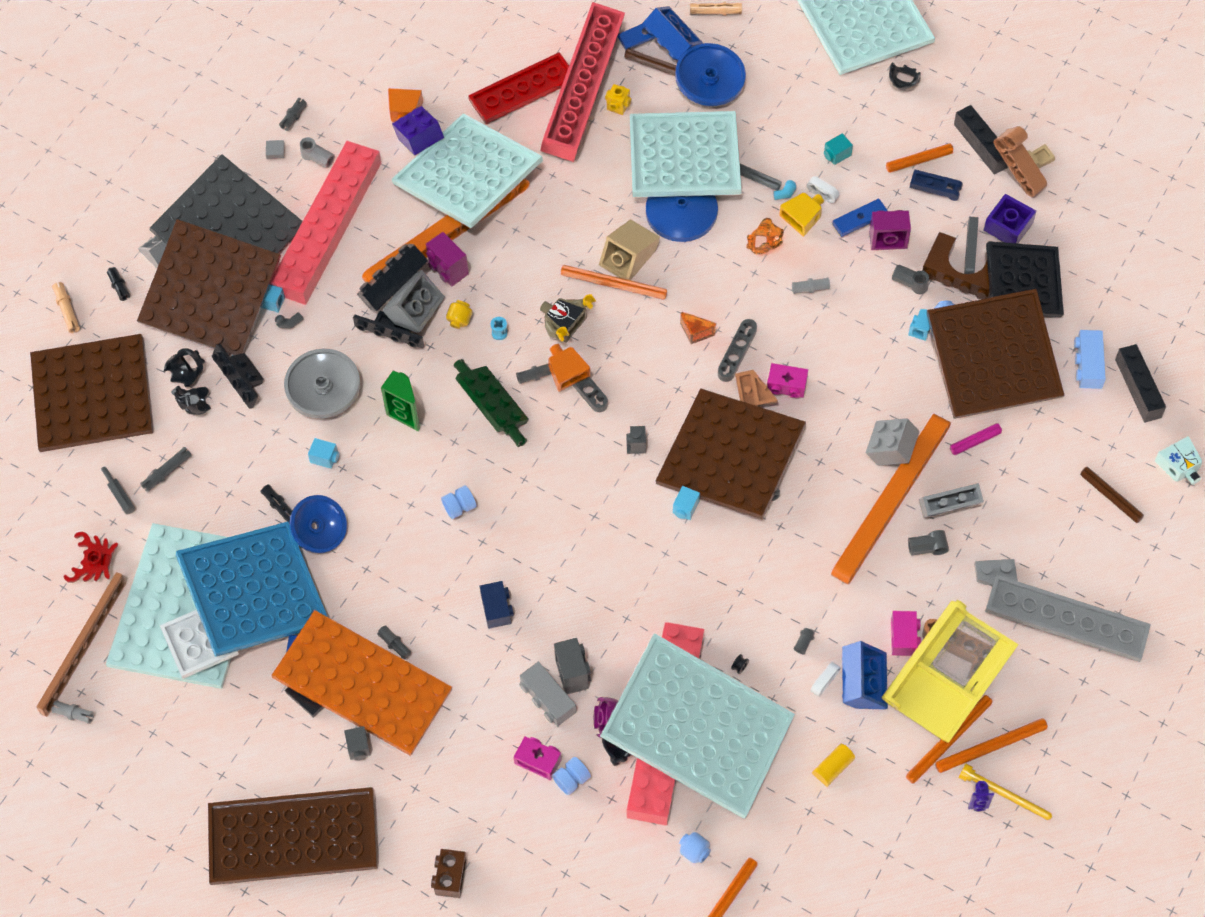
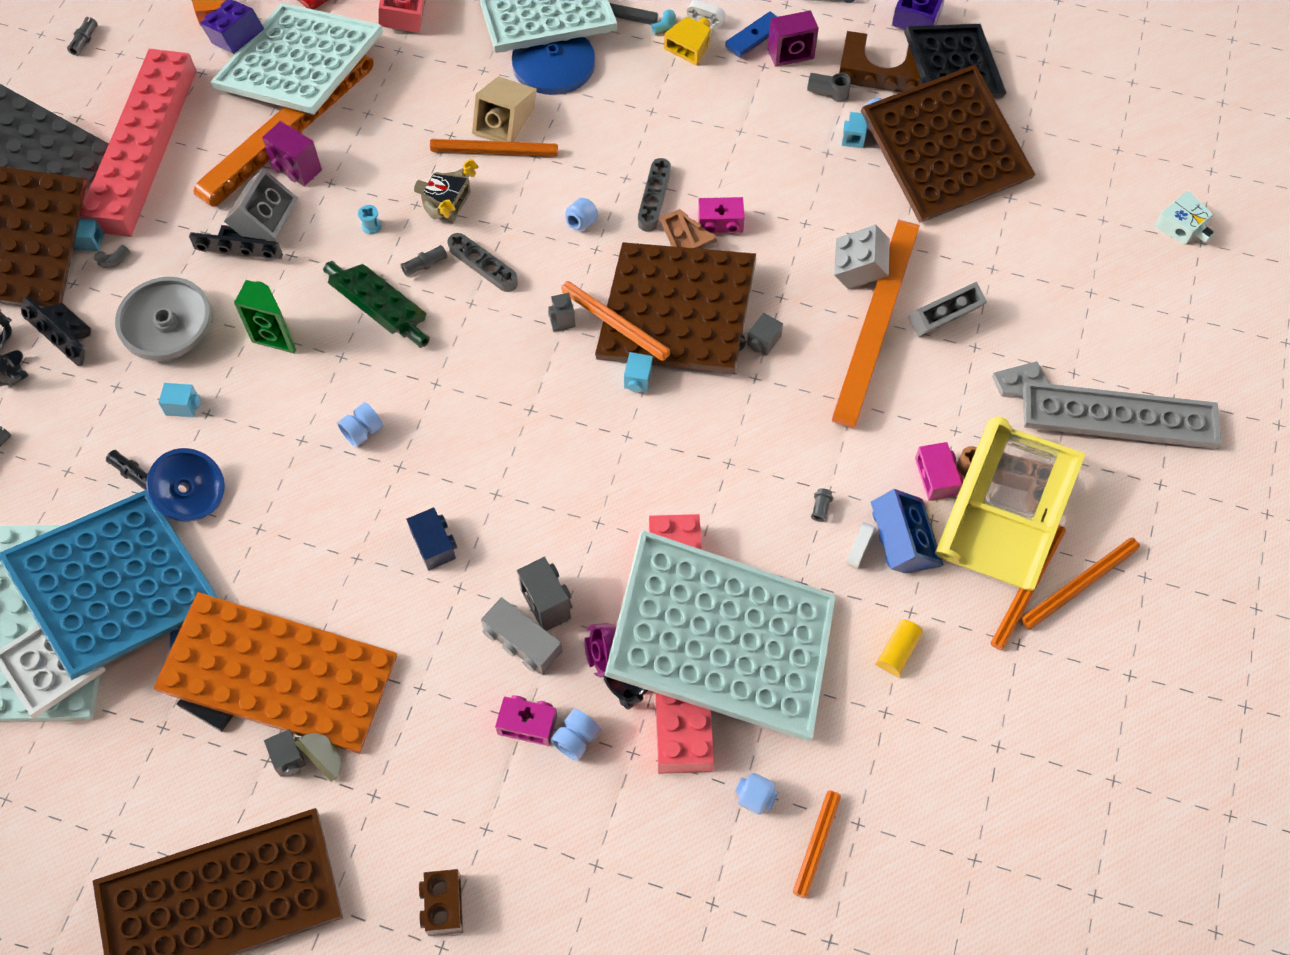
camera: 15 degrees left, 0 degrees up
light grey tile [266,140,284,159] -> none
light grey piece [300,137,335,168] -> none
black brick [357,244,428,311] -> none
dark grey axle [377,625,411,659] -> none
yellow head [446,300,473,329] -> none
orange torso [548,344,590,391] -> none
clear orange slope [680,312,717,344] -> none
black bush [731,654,749,674] -> none
clear orange helmet [746,218,784,254] -> none
light grey pin [792,277,830,294] -> none
dark grey piece [908,530,949,556] -> none
dark pink axle [950,423,1002,455] -> none
yellow piece [958,763,1052,820] -> none
dark grey beam [964,216,978,274] -> none
dark purple hinge [968,781,994,812] -> none
light blue brick [1074,330,1106,389] -> none
reddish brown axle [1080,467,1144,523] -> none
black brick [1115,344,1166,423] -> none
none -> olive tile [294,733,341,782]
none -> orange axle [561,281,670,361]
none -> light blue head [565,197,598,231]
none -> dark grey brick [747,312,783,356]

